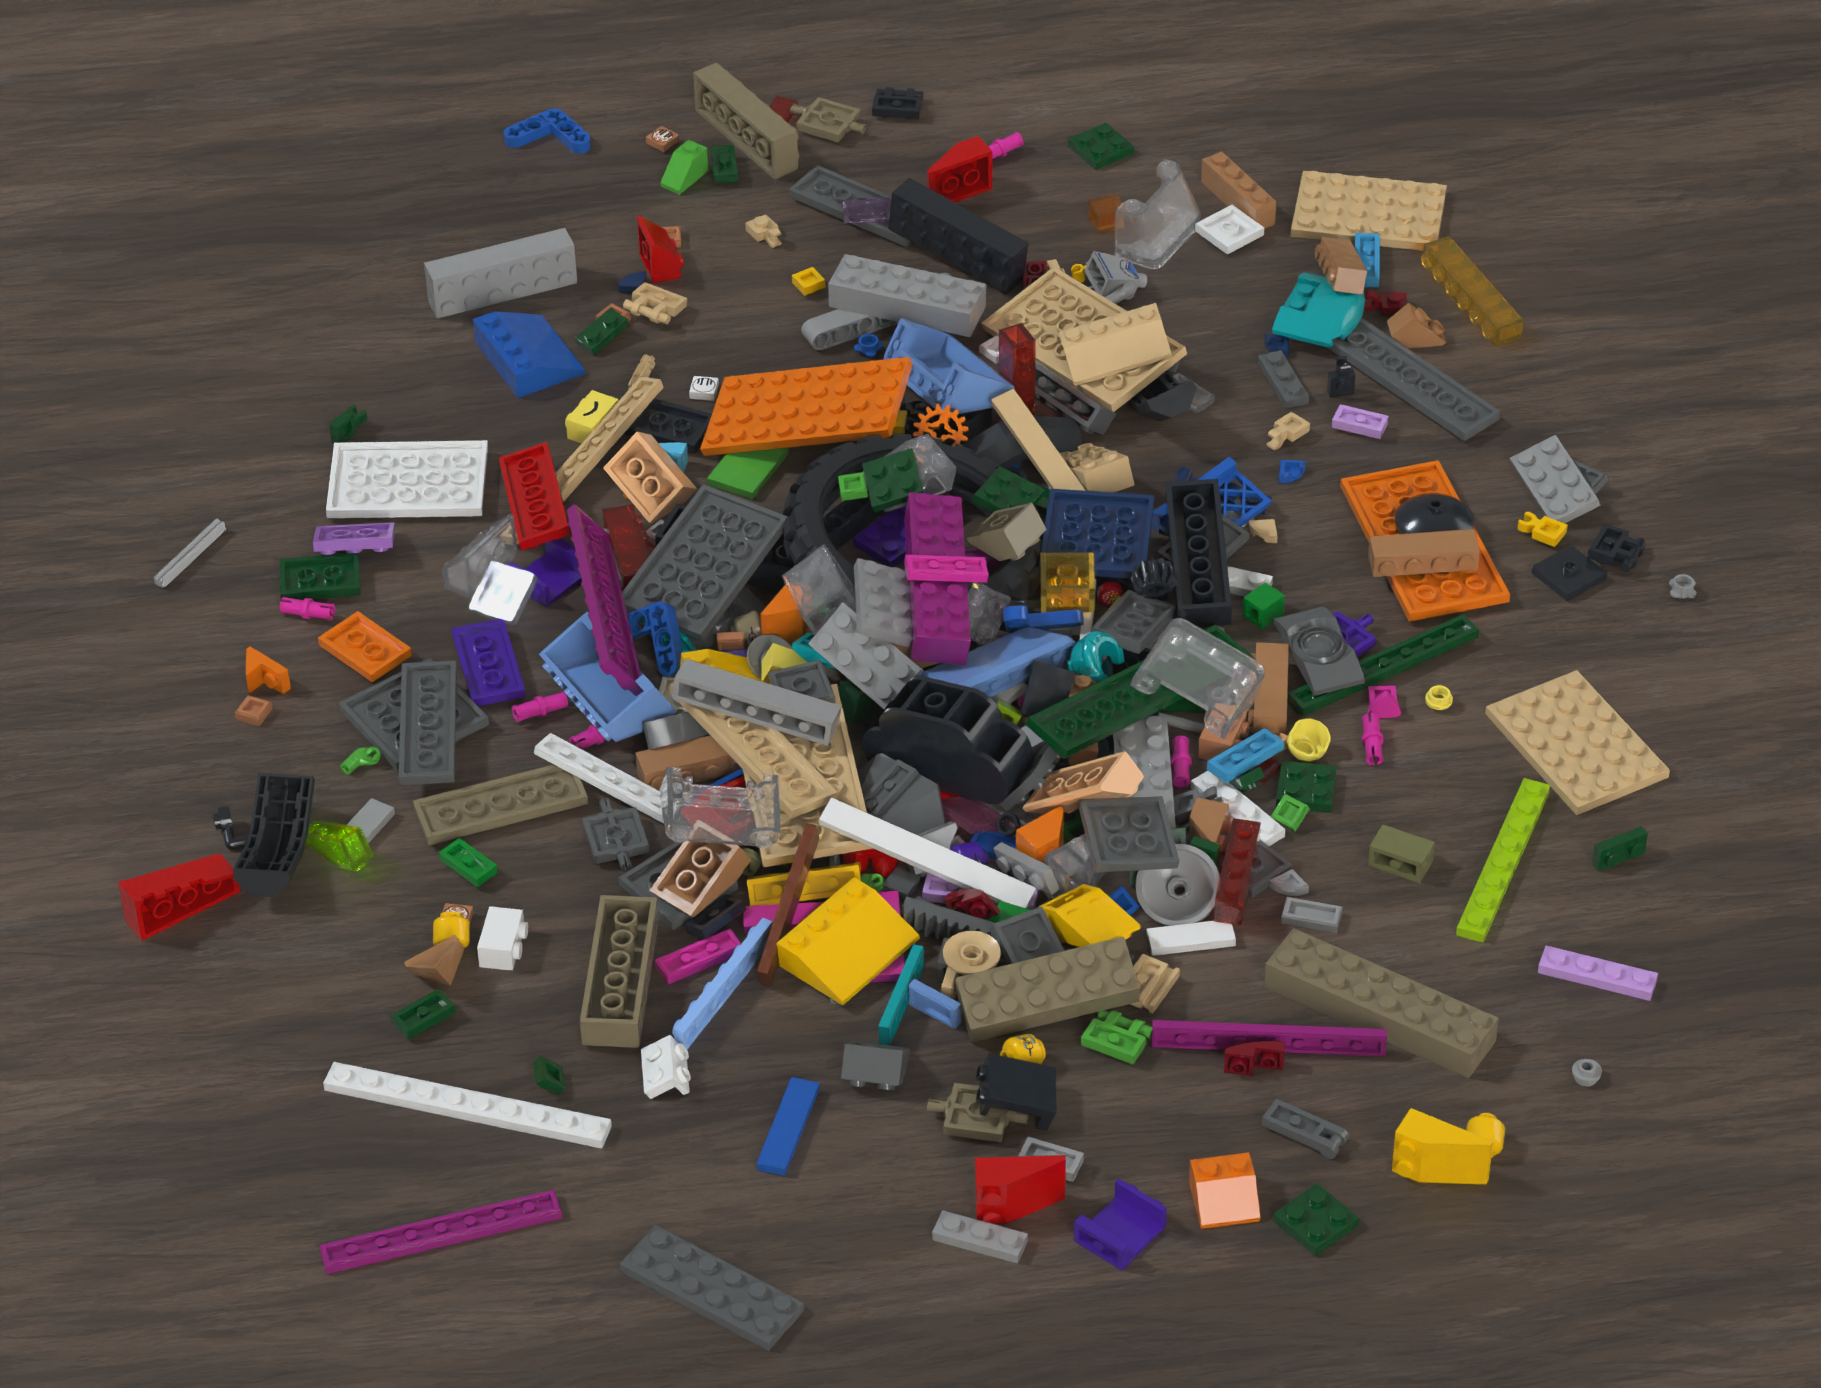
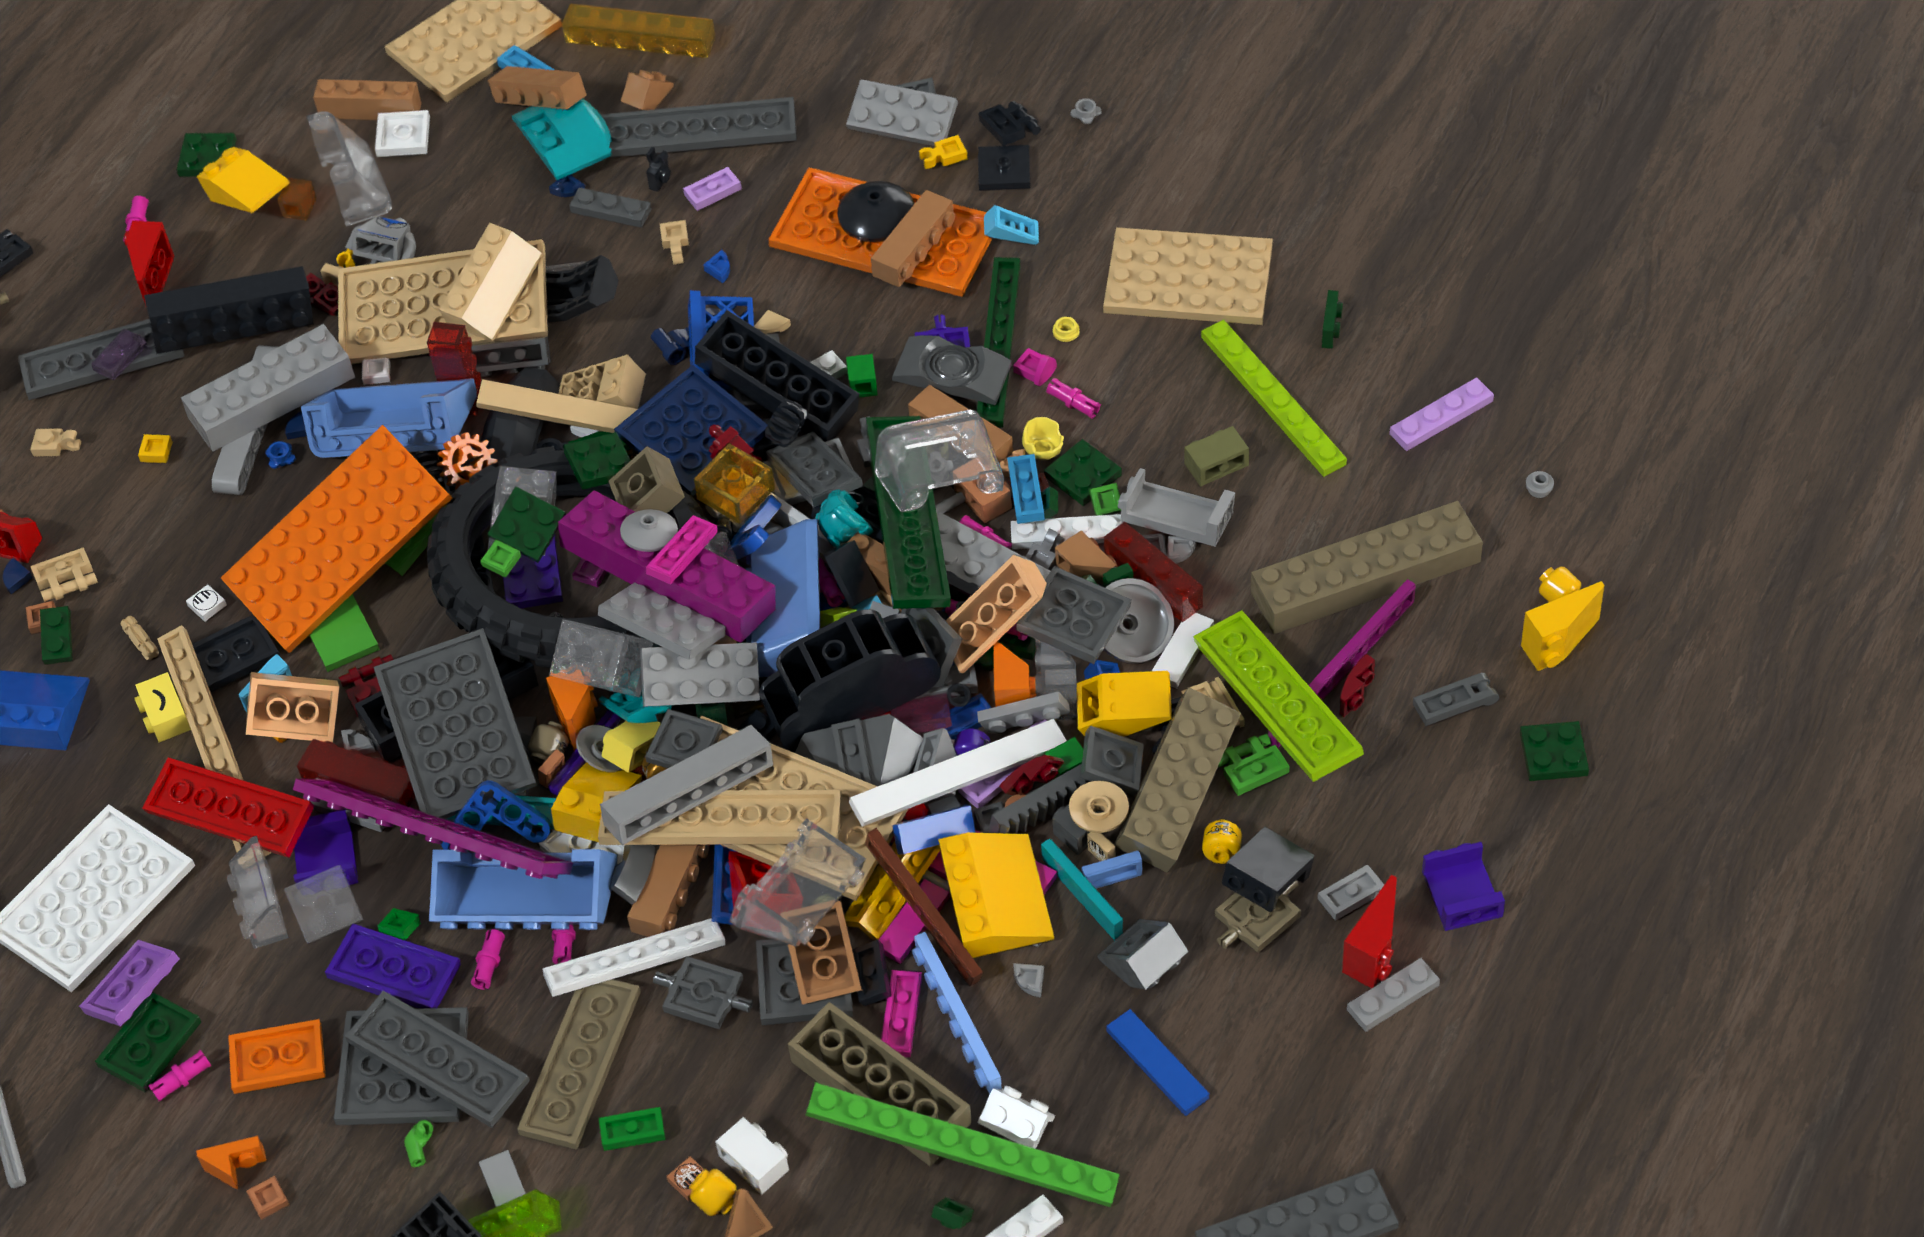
camera: 50 degrees left, 10 degrees up
slope [1189,1152,1260,1229] -> none
light grey tile [1281,897,1343,933] -> none
dark red plate [1364,290,1407,315] -> none
none -> yellow slope [197,147,290,213]
none -> green plate [378,908,420,941]
none -> light grey dish [620,509,678,552]
none -> dark red piece [708,424,754,464]
none -> bright green plate [806,1082,1119,1207]
none -> tile [892,805,976,854]
none -> medium azure slope [984,205,1039,245]
none -> light grey tile [1014,963,1044,997]
none -> light grey panel [1118,468,1235,547]
none -> lime plate [1193,610,1364,782]

